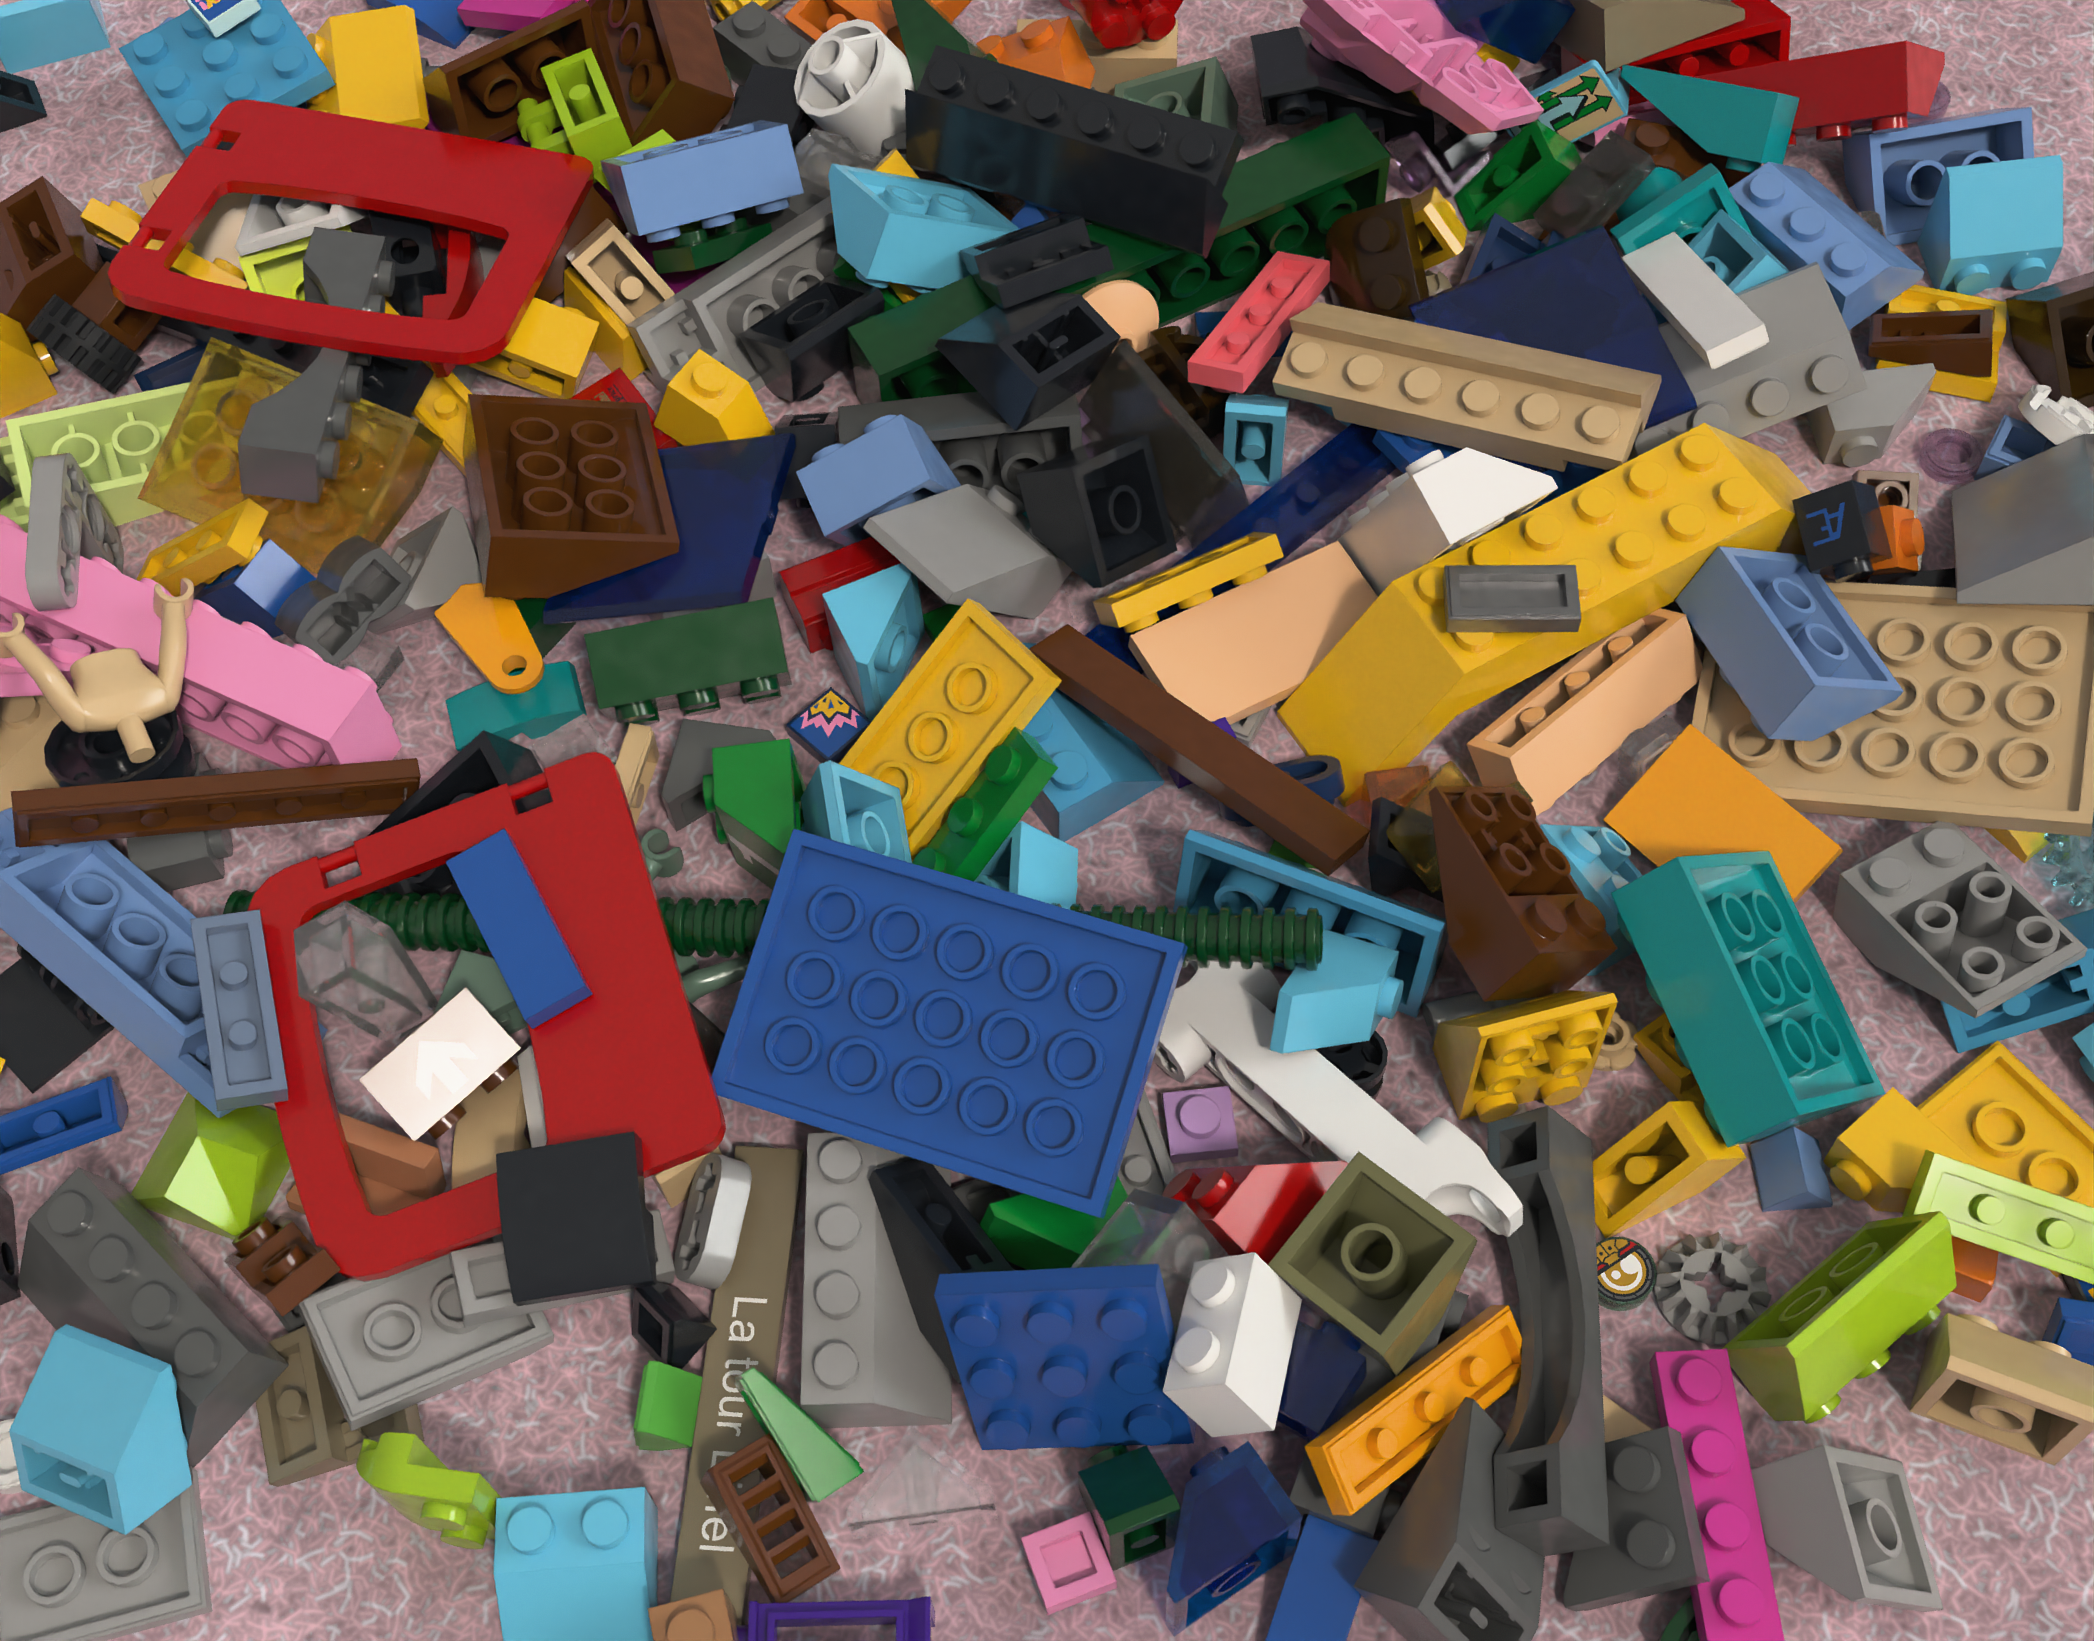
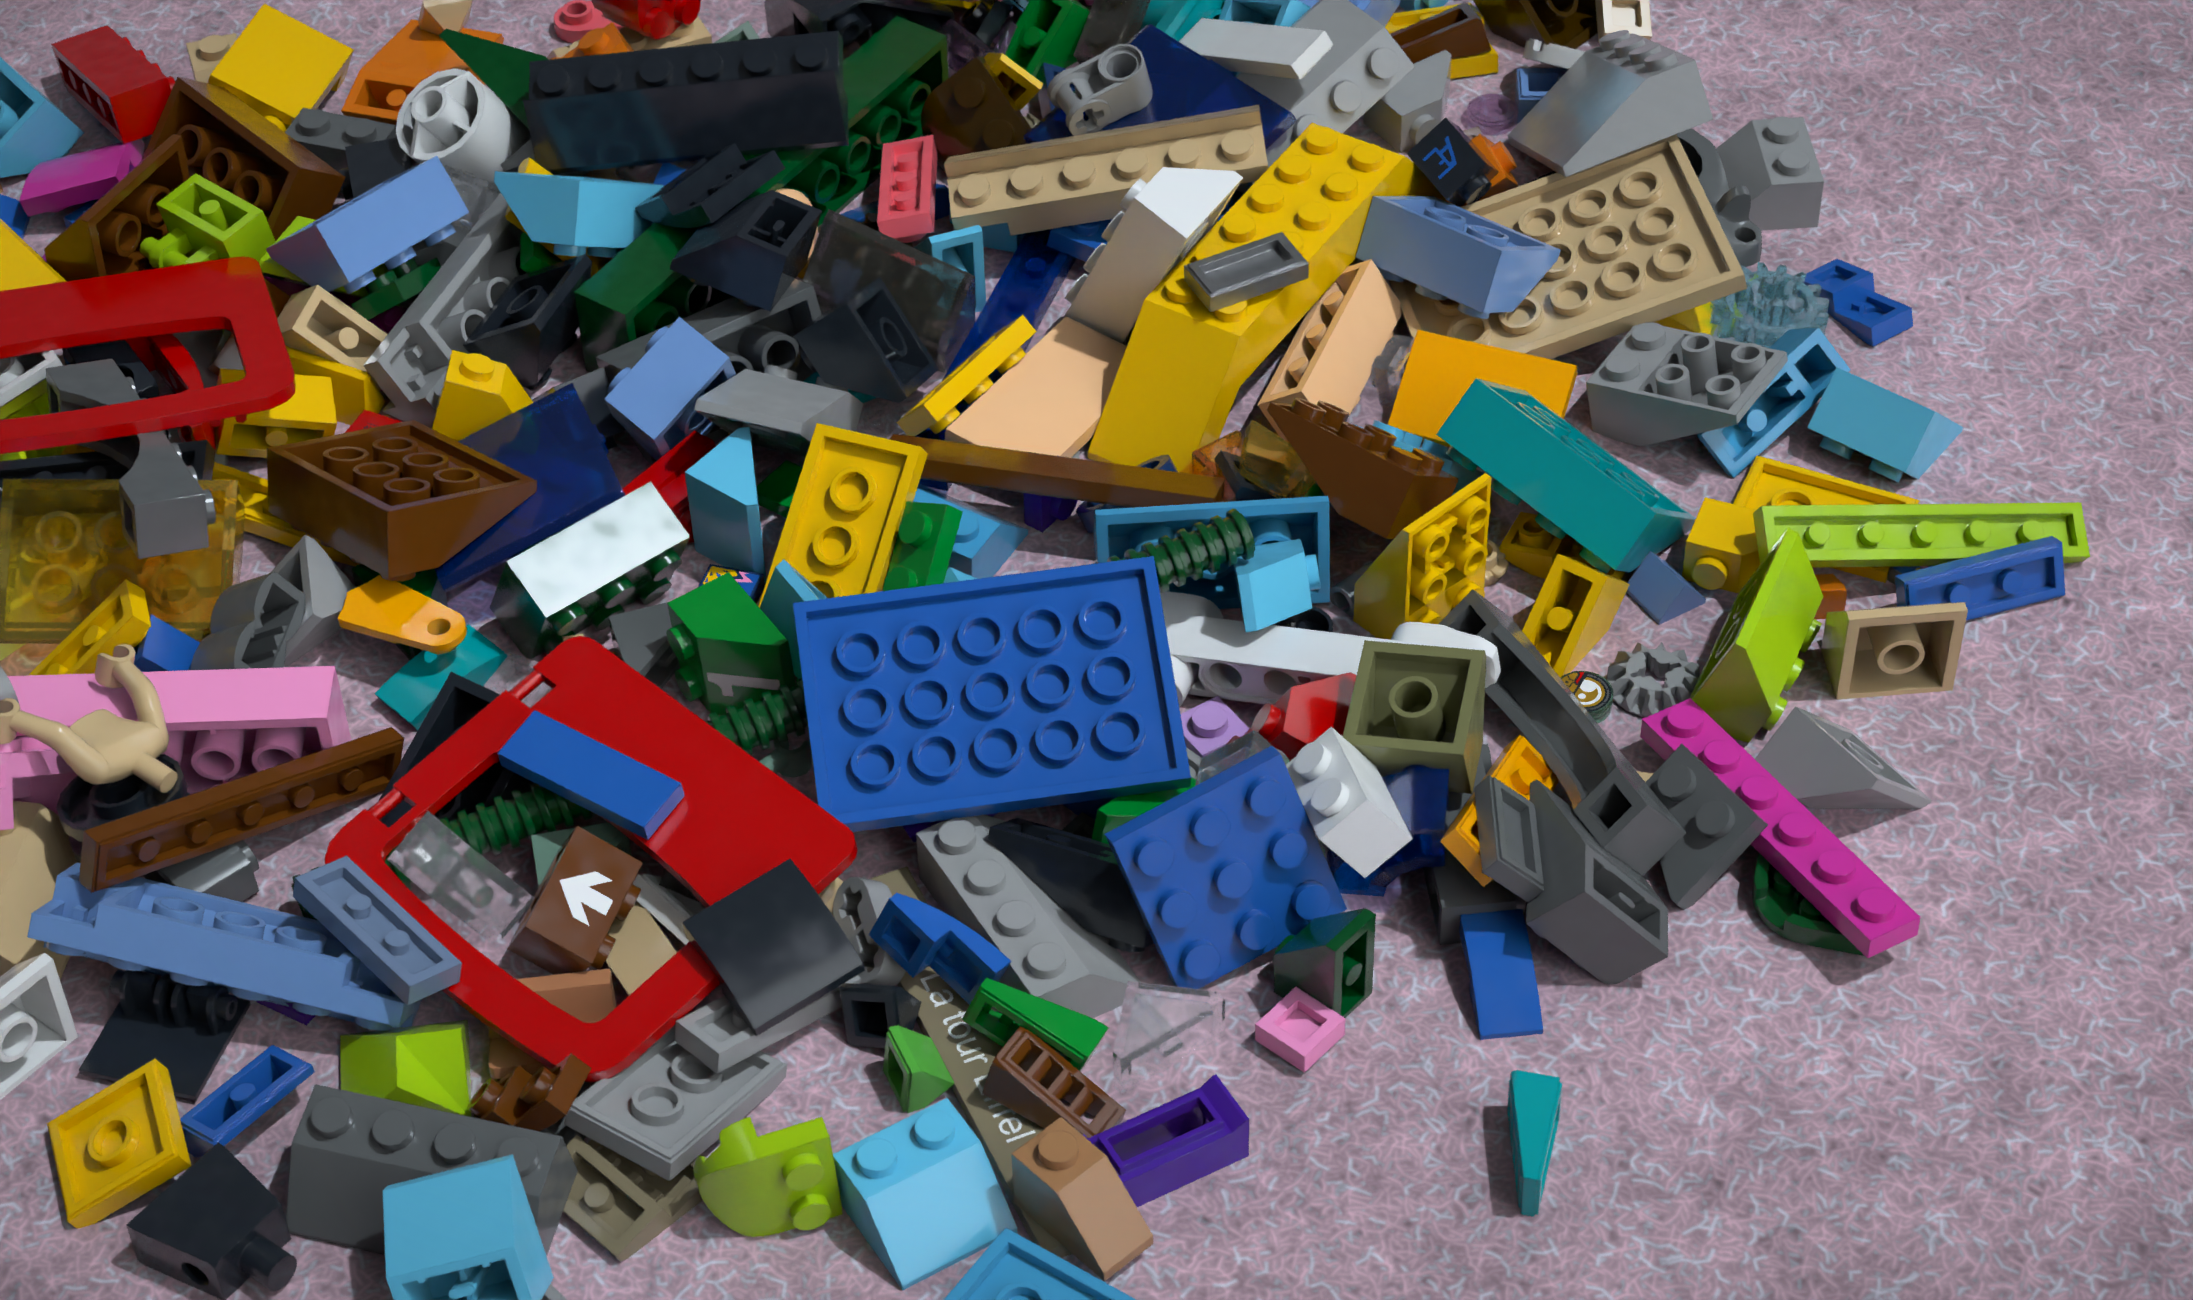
camera: 30 degrees left, 15 degrees down
clear blue slope [1165,1441,1302,1637] -> none
none -> blue slope [868,893,1012,1005]
none -> light grey piece [1047,44,1153,136]
none -> dark grey tile [1474,775,1544,903]

